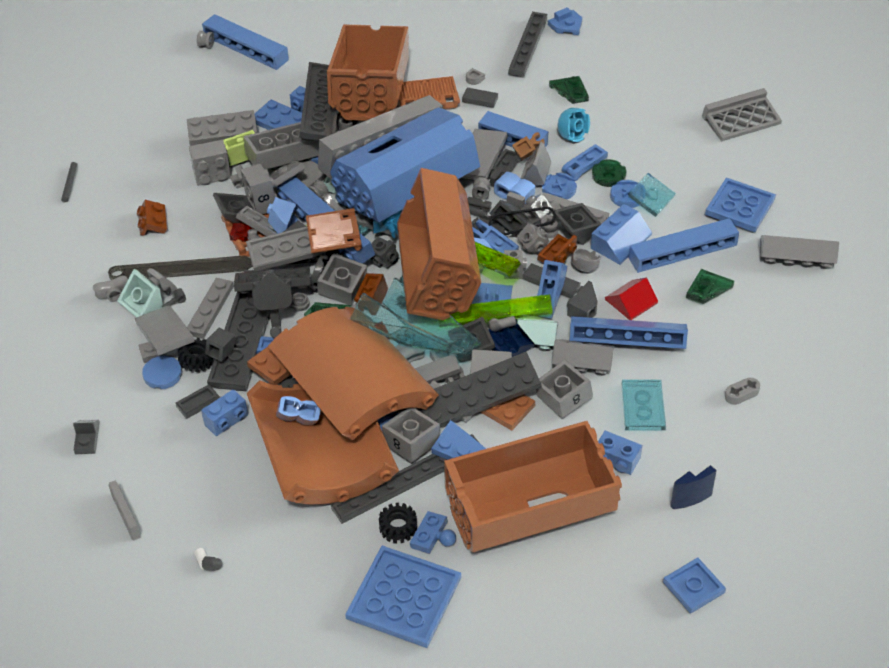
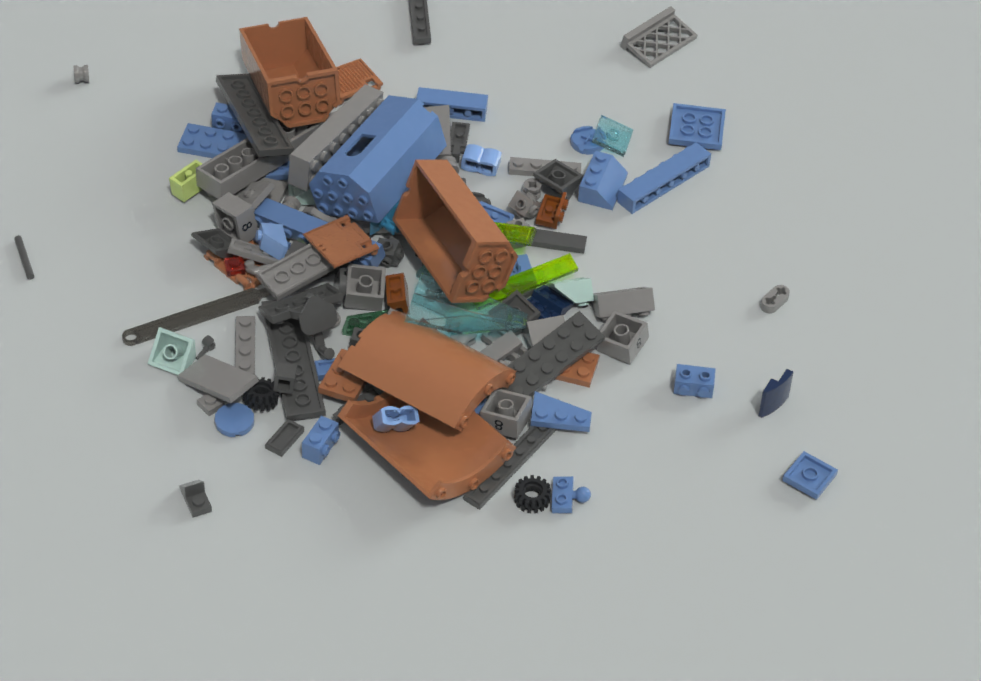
camera: 25 degrees left, 0 degrees up
light grey piece [93,276,128,302] -> none
light grey tile [108,480,141,540] -> none
dark orange bracket [137,199,167,236] -> none
light grey slope [147,268,177,297] -> none
light grey brick [186,110,257,146] -> none
light grey brick [189,139,231,186] -> none
dark grey arm [194,548,222,571] -> none
medium blue brick [202,14,289,70] -> none
light grey tile [230,165,243,189] -> none
medium blue plate [345,545,461,648] -> none
nougat panel [444,421,622,553] -> none
dark grey tile [462,87,498,108] -> none
light grey tile [466,68,485,85] -> none
dark grey slope [489,200,528,237] -> none
black piece [489,207,556,236] -> none
light grey arm [489,316,516,332] -> none
light grey tile [507,192,525,209] -> none
medium nougat plate [512,132,545,160] -> none
light grey slope [521,142,551,186] -> none
light grey brick [521,194,552,224] -> none
medium blue slope [533,260,568,319] -> none
medium blue tile [542,173,577,199] -> none
clear green wing [549,76,589,104] -> none
medium azure cylinder [557,108,590,142] -> none
medium blue plate [561,144,608,181] -> none
dark grey slope [567,281,598,318] -> none
medium blue brick [570,316,688,349] -> none
light grey hair [571,249,601,272] -> none
clear green tile [592,159,627,187] -> none
red slope [605,277,658,320] -> none
clear light blue tile [621,380,666,430] -> none
clear green wing [686,269,735,304] -> none
light grey slope [760,235,839,267] -> none

